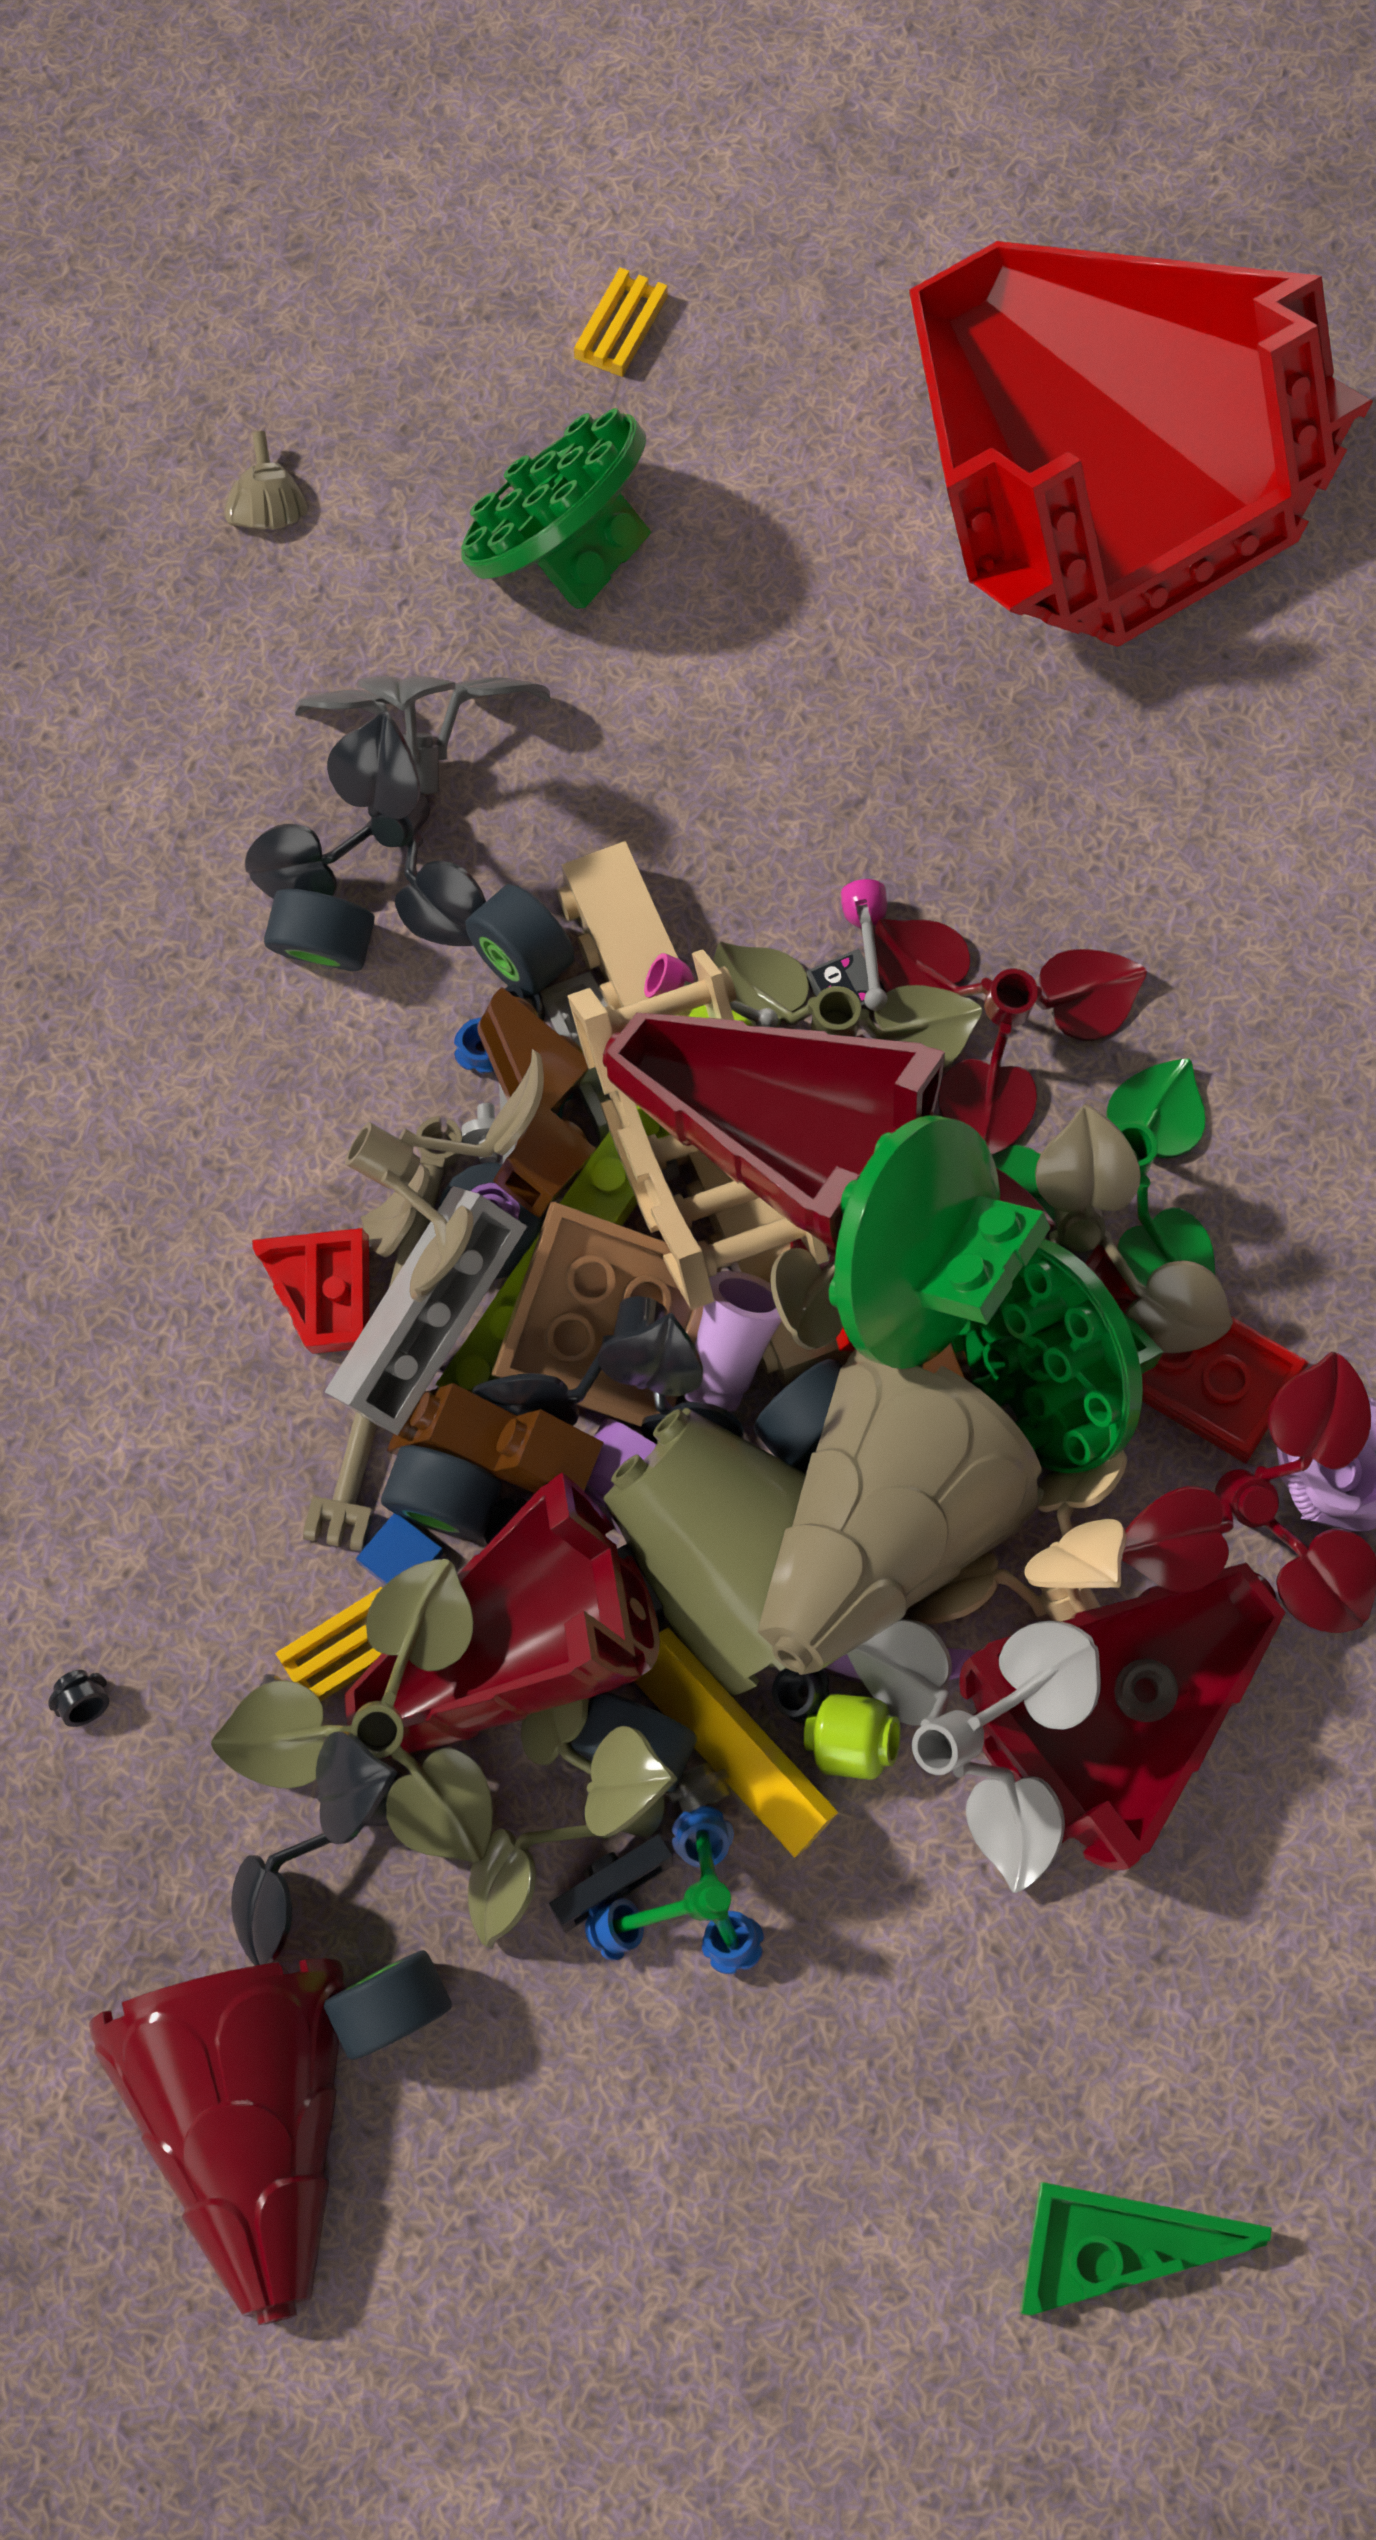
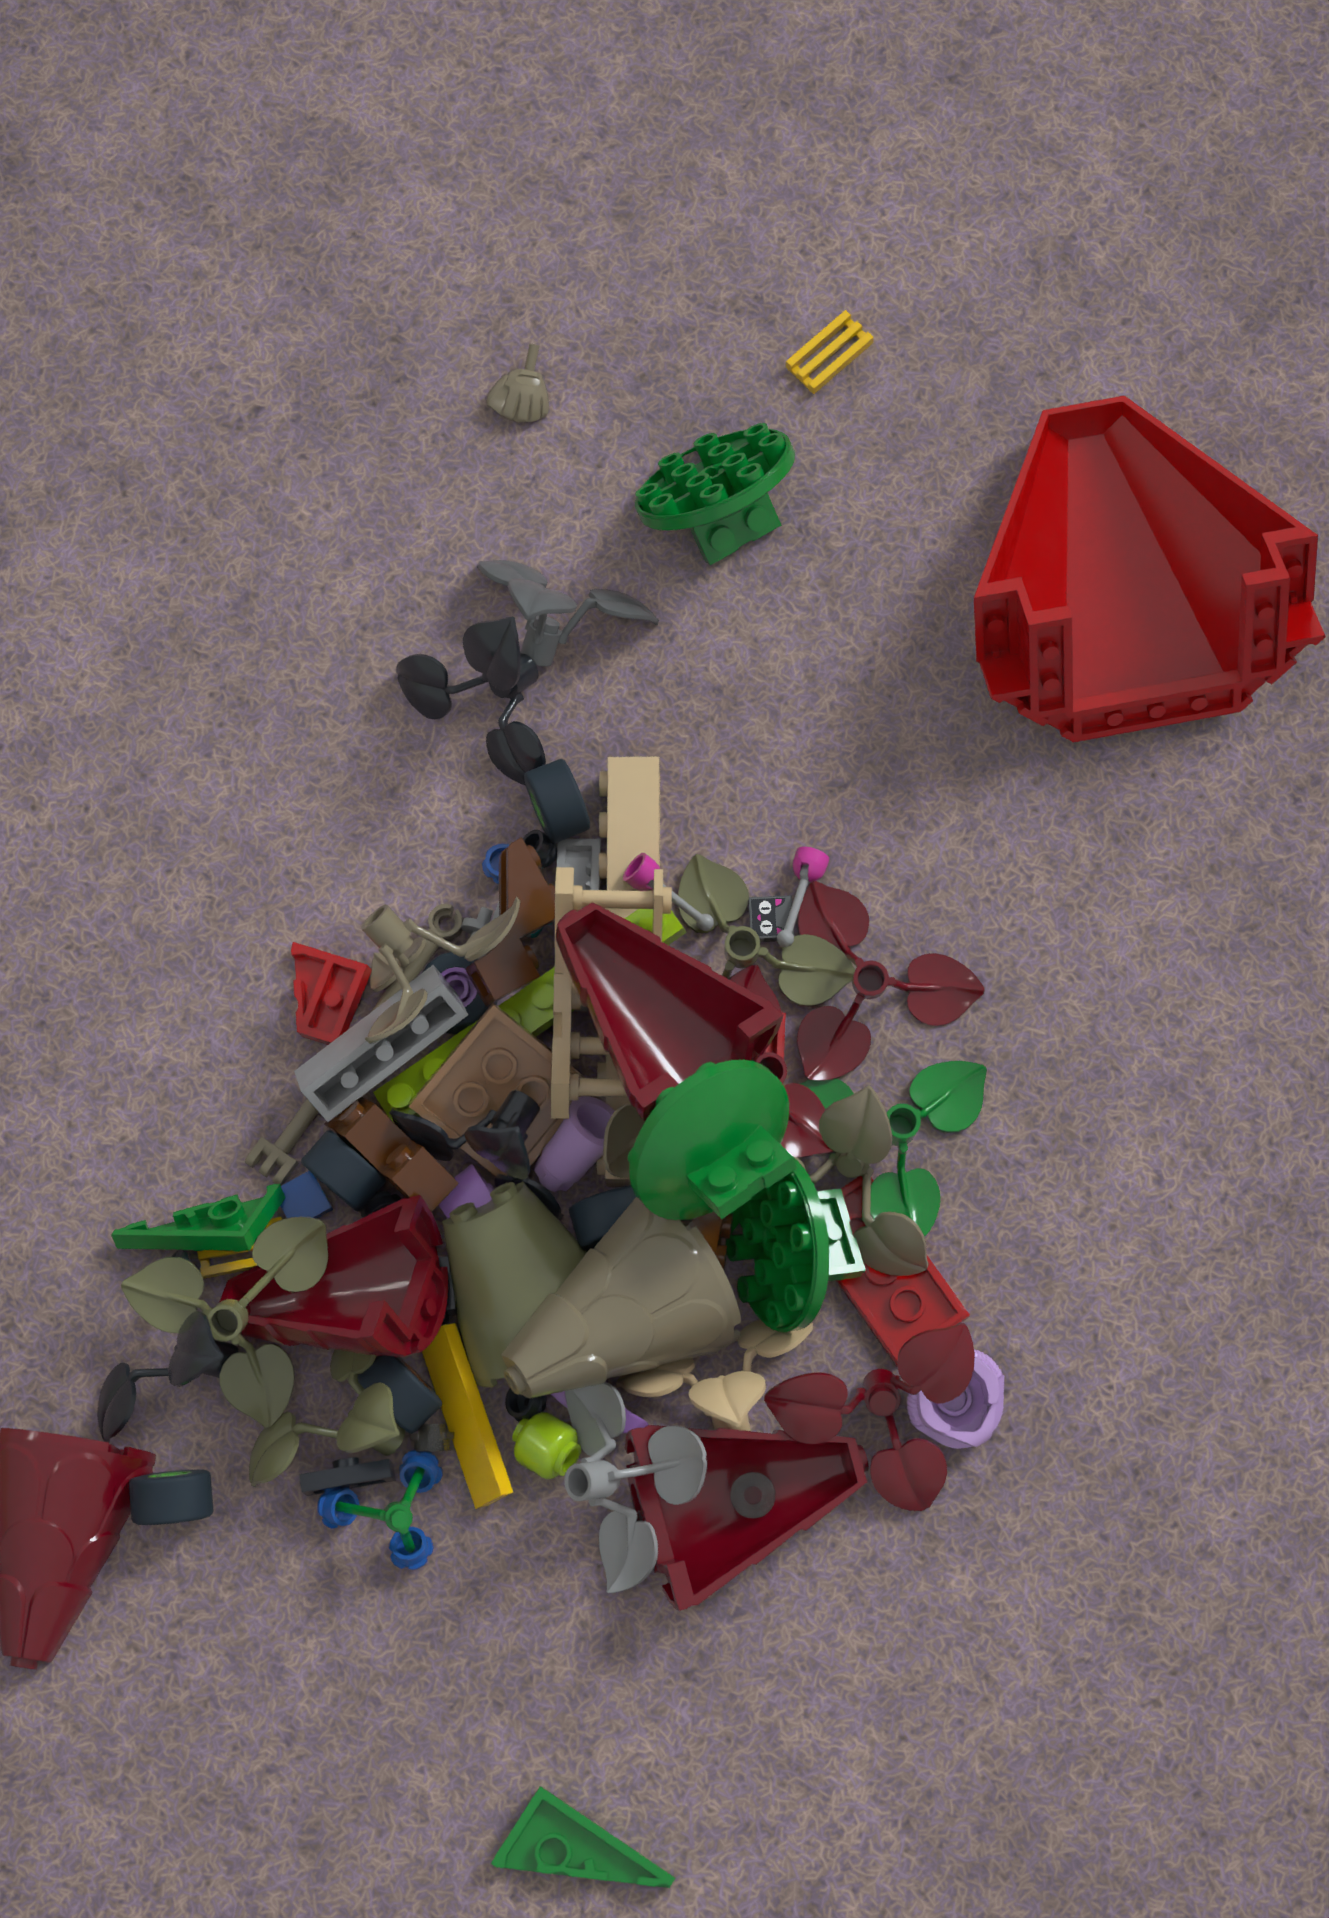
camera: 25 degrees right, 5 degrees up
black plate [48,1670,109,1727] -> none
black wheel [264,888,375,971] -> none
none -> green wing [111,1184,285,1252]

